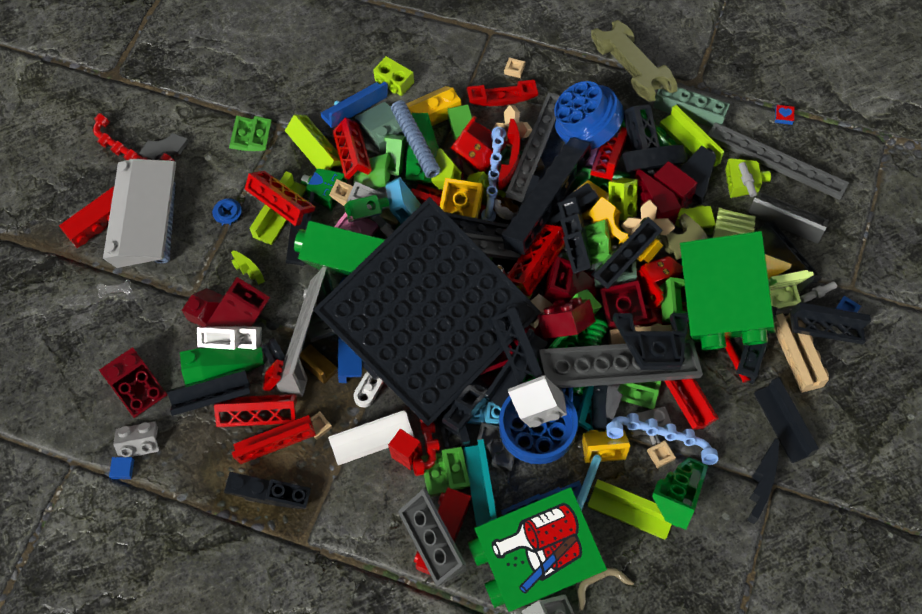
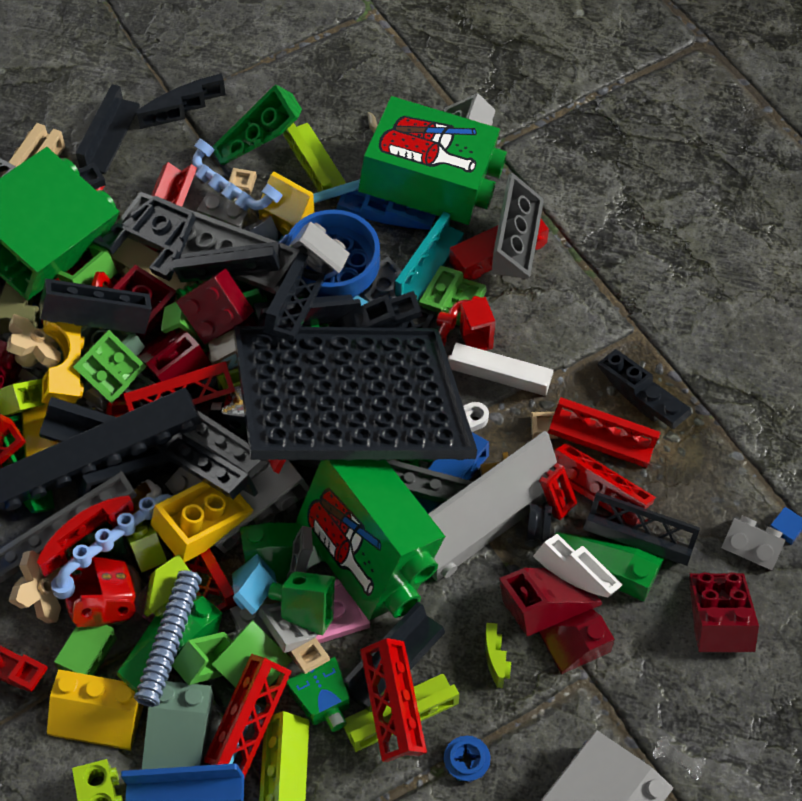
camera: 145 degrees left, 5 degrees down
black slope [558,197,592,274] -> none
none -> black fence [173,241,280,283]

